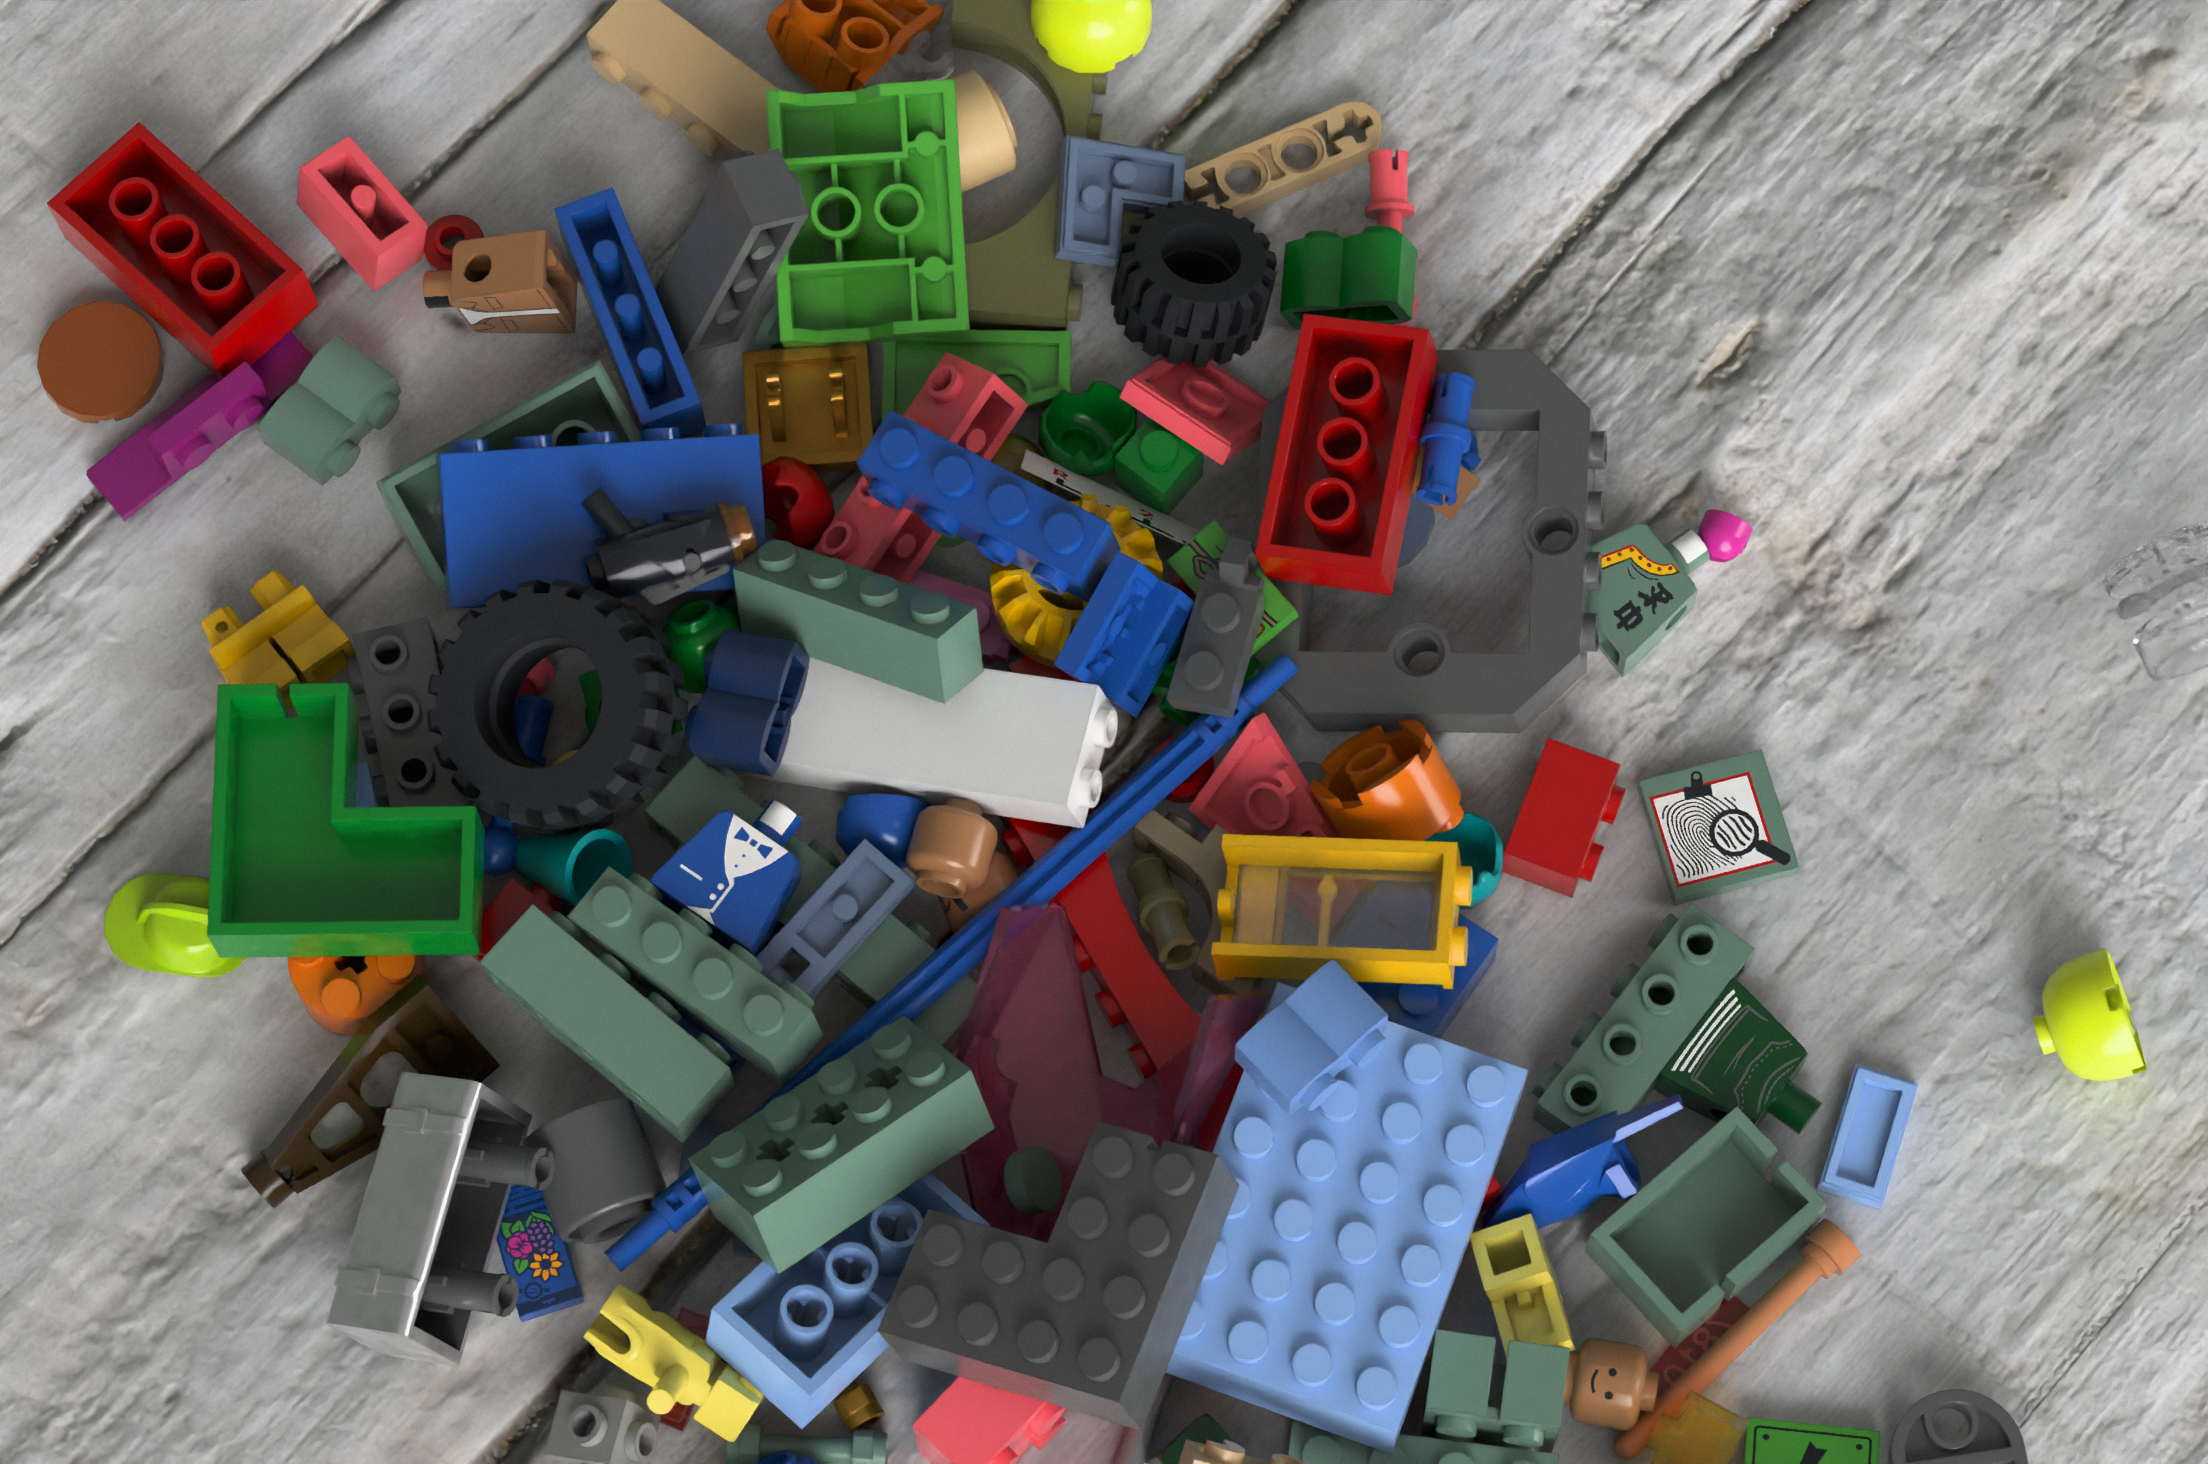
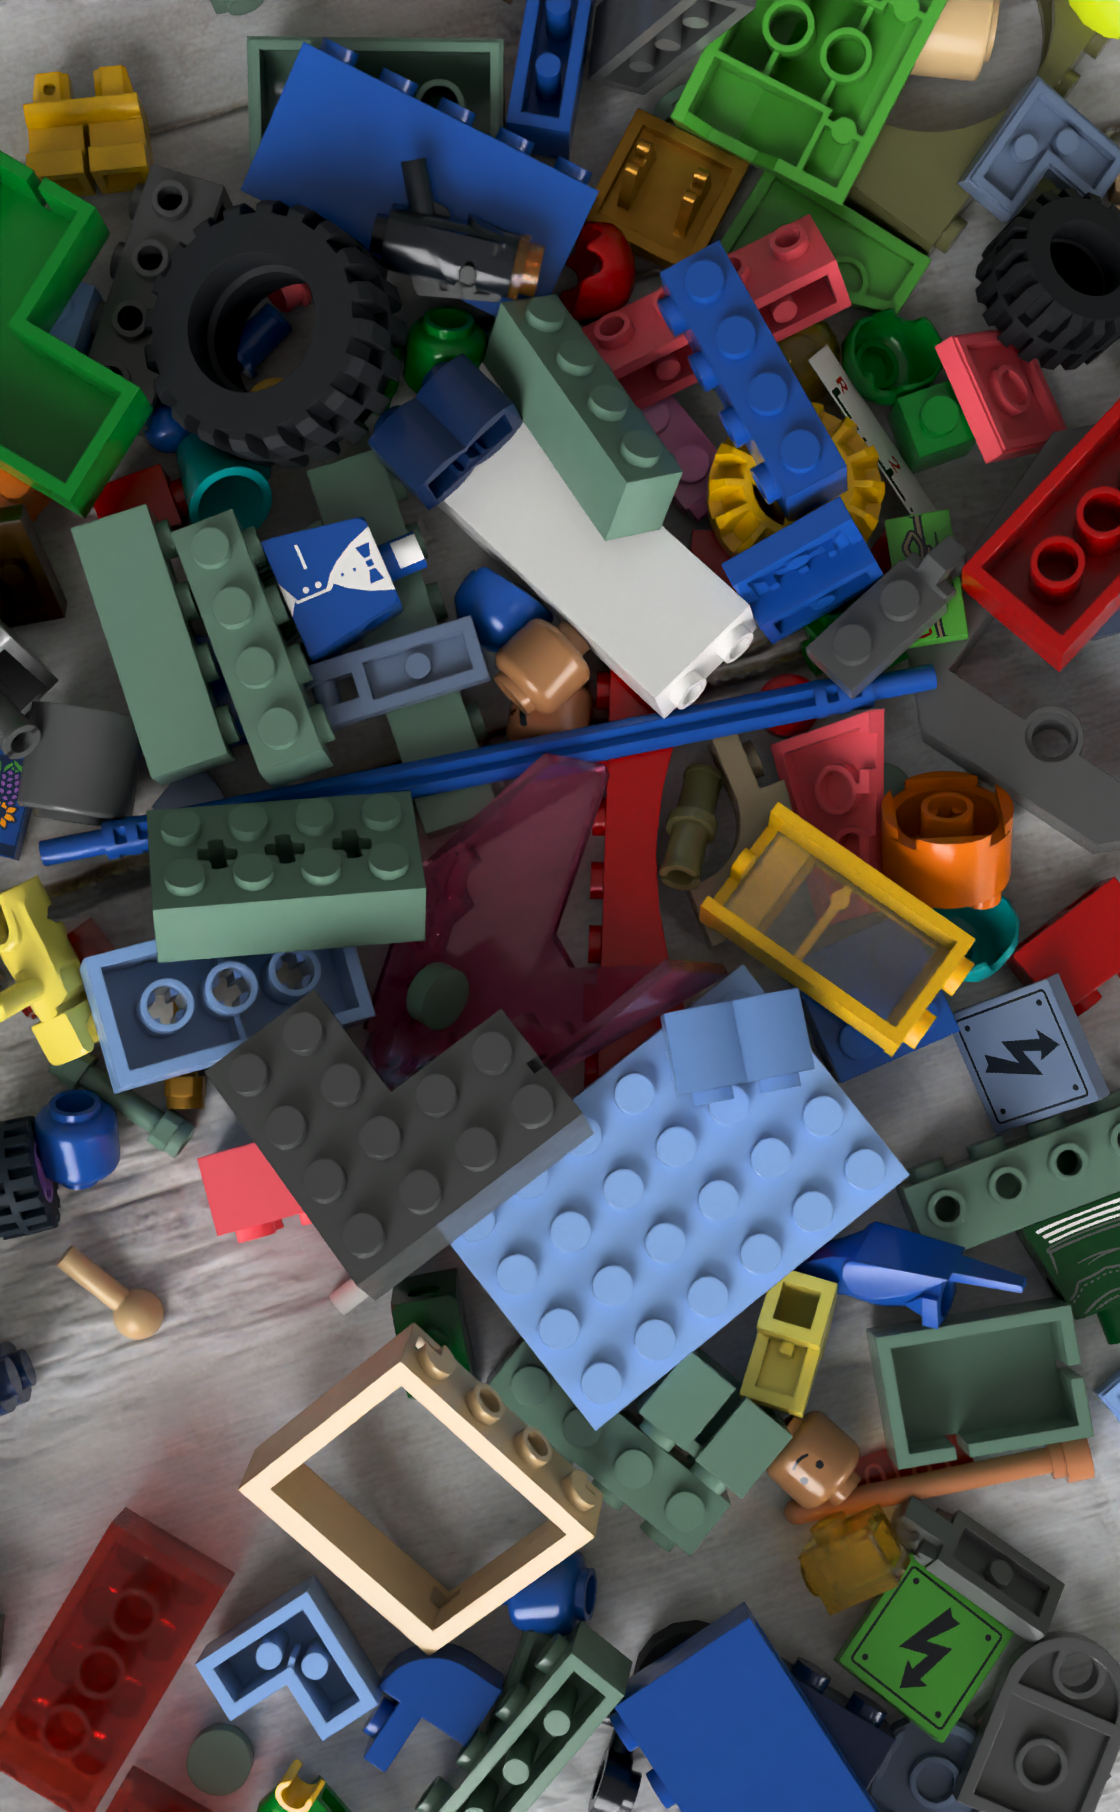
camera: 30 degrees right, 15 degrees up
none -> dark grey hinge [886,1496,1065,1644]
none -> sand blue tile [953,973,1110,1134]

